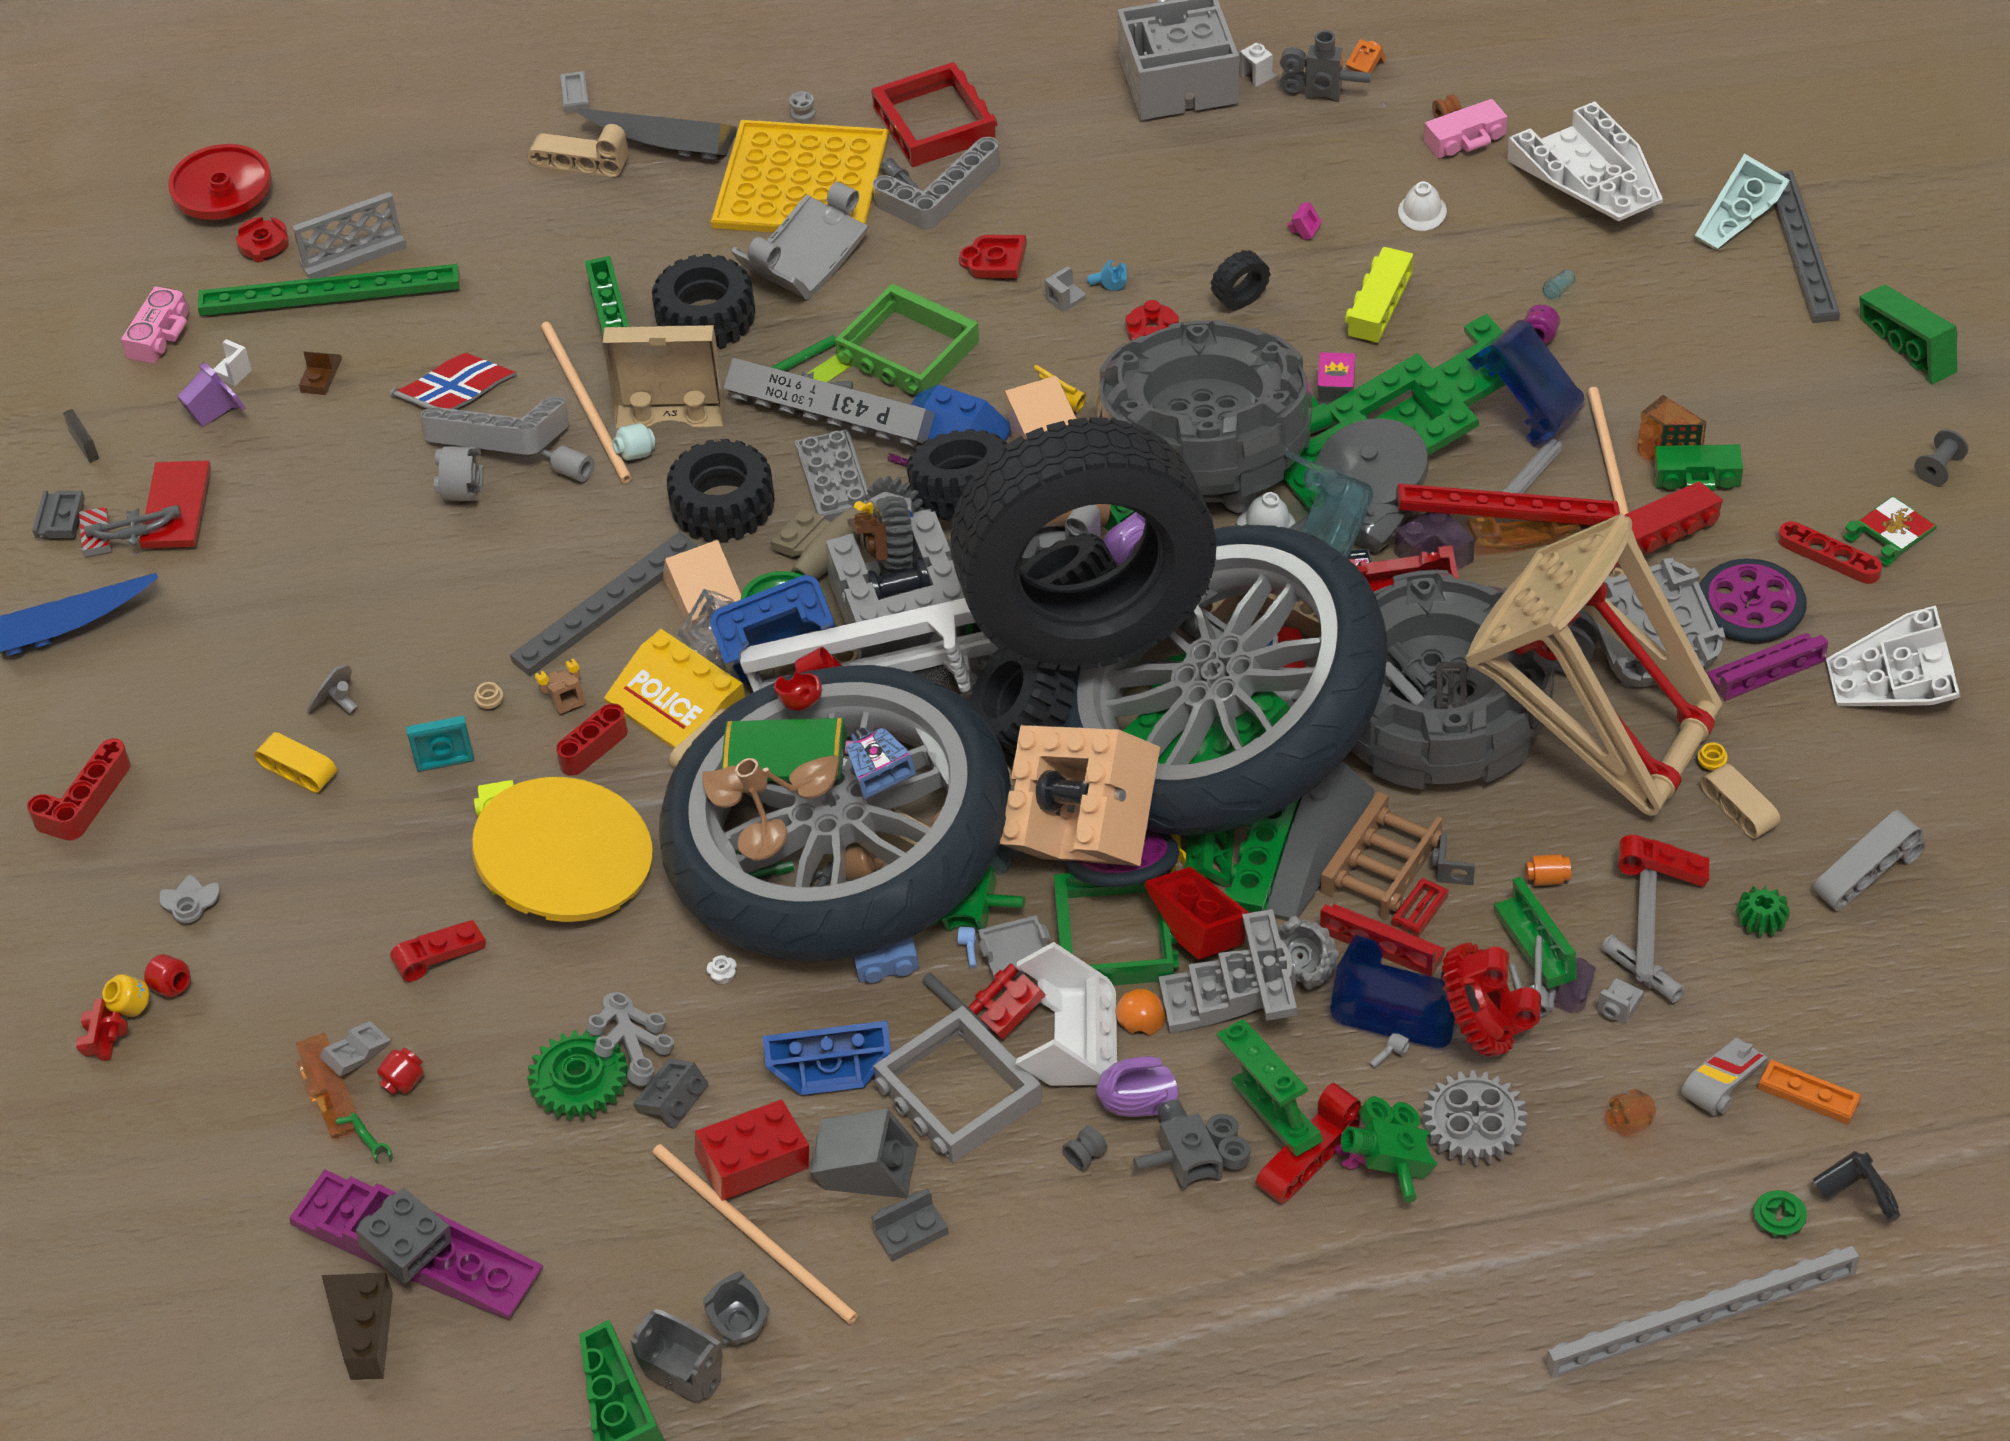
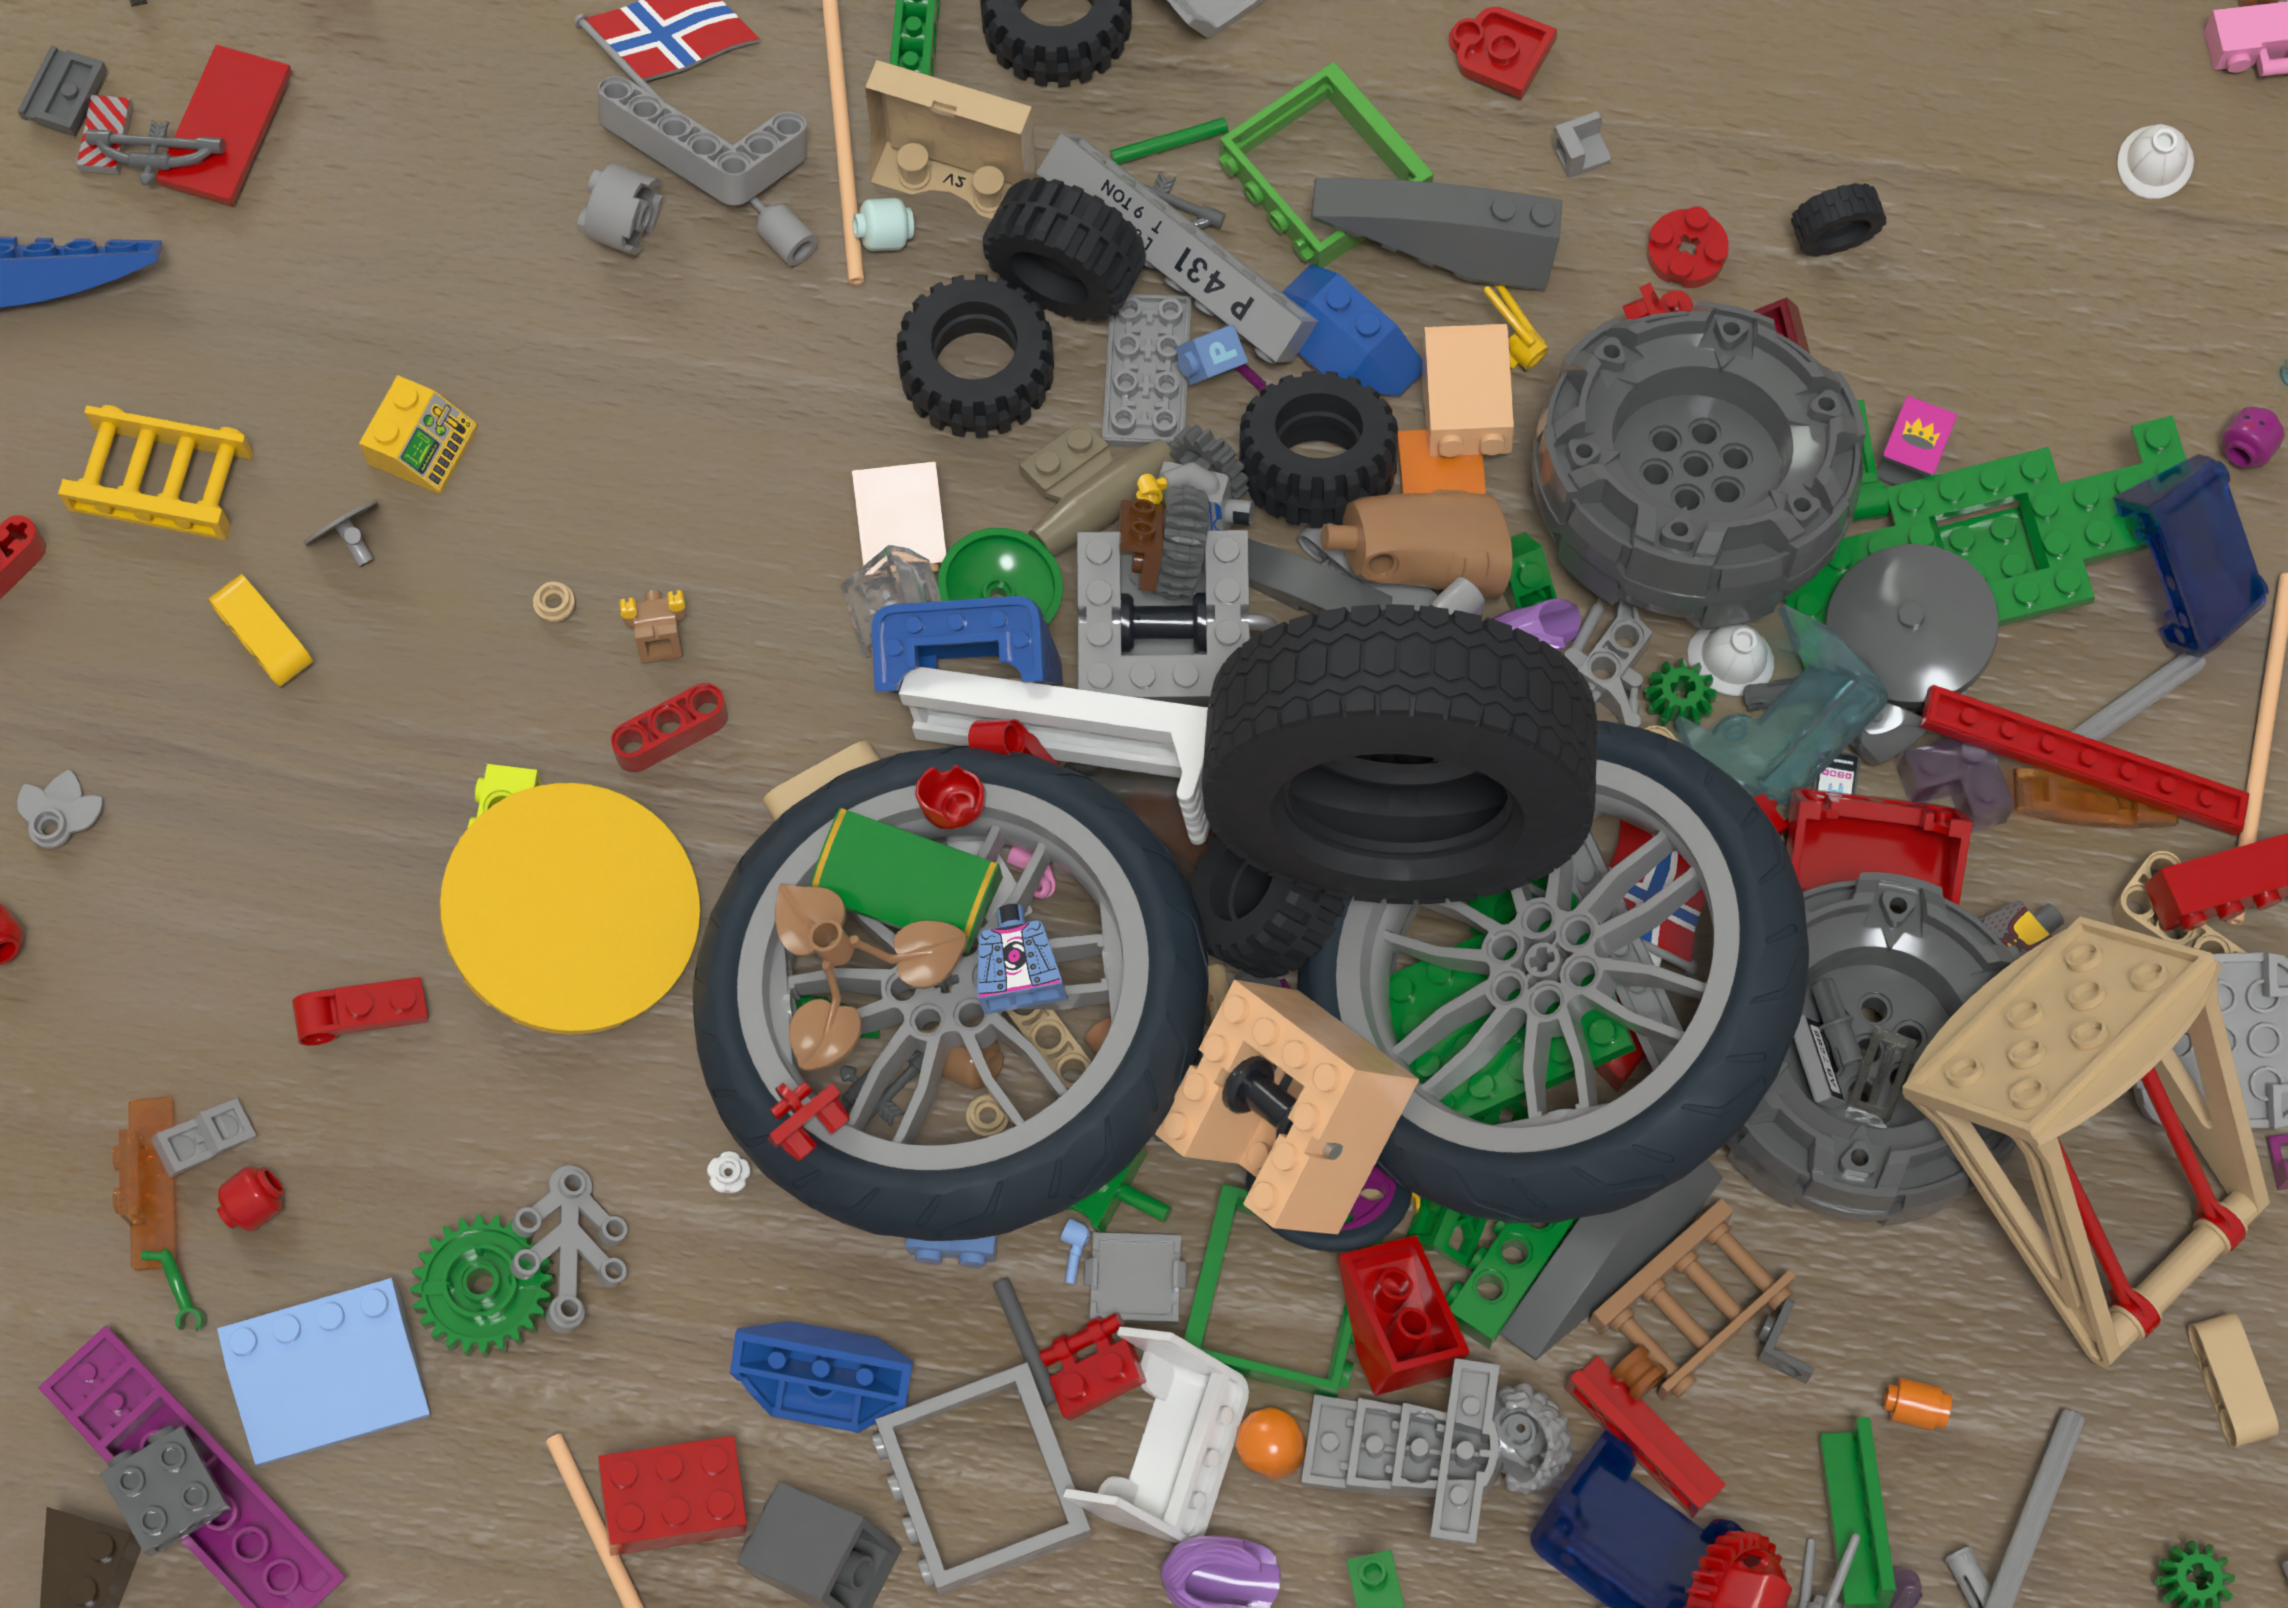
camera: 15 degrees right, 20 degrees up
teal tile [406,715,475,771] -> none
dark grey plate [510,532,698,677] -> none
yellow slope [604,629,745,749] -> none
dark grey bracket [633,1058,708,1128] -> none
lime sticker [807,354,852,382] -> none
dark azure piece [1088,260,1127,291] -> none
dark pink tile [1287,202,1322,240] -> none
neon yellow brick [1345,247,1413,343] -> none
red tile [1391,878,1449,937] -> none
red plate [1618,834,1709,887] -> none
yellow plate [1697,742,1728,771] -> none
none -> yellow fence [58,405,254,541]
none -> light blue slope [217,1278,431,1467]
none -> yellow slope [359,375,478,495]
none -> red hips [767,1081,850,1162]
none -> black tyre [982,177,1146,322]
none -> medium blue brick [1175,324,1248,385]
none -> dark grey wedge [1311,178,1562,292]
none -> dark orange wheel [1611,1344,1668,1401]

